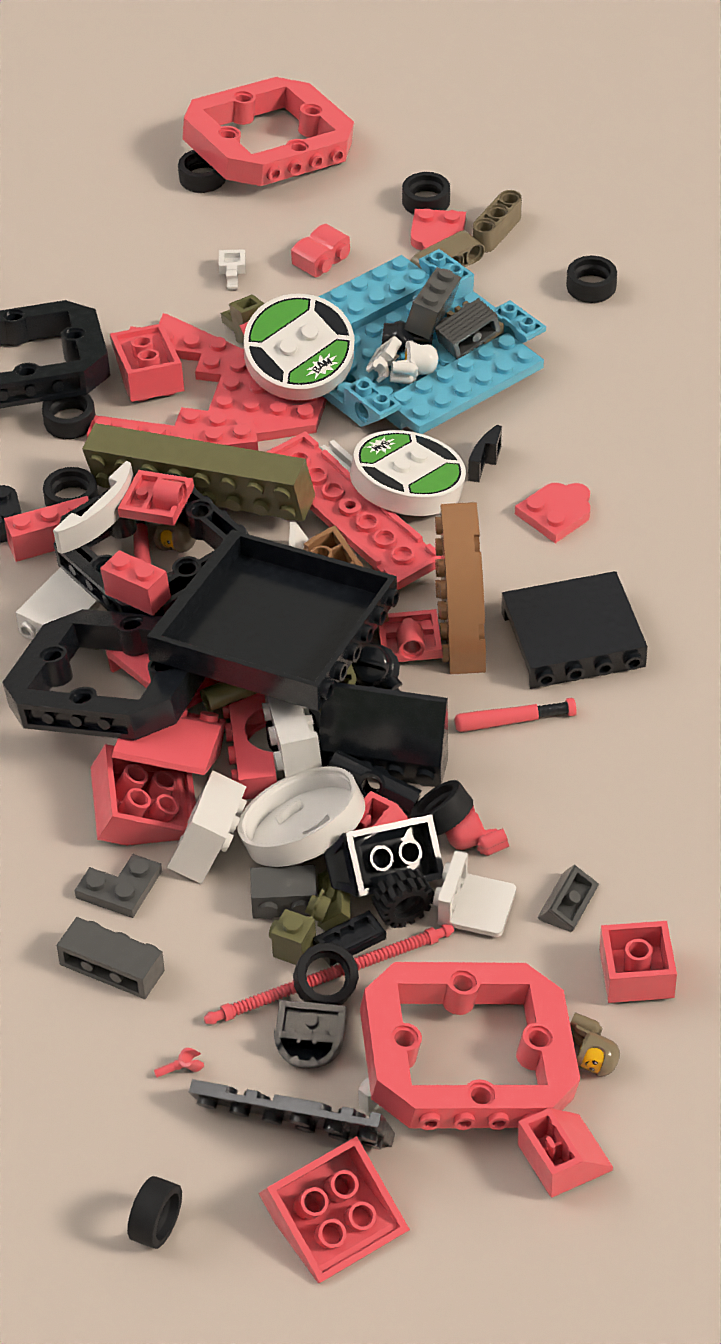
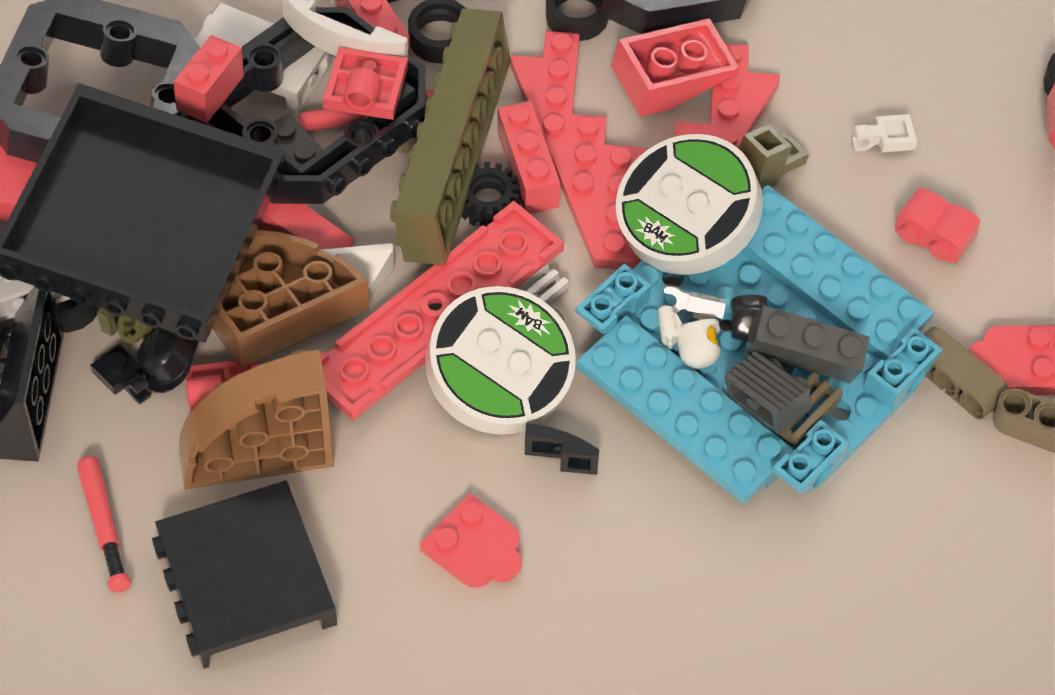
camera: 80 degrees right, 10 degrees up
black tyre [566,255,617,303] -> none

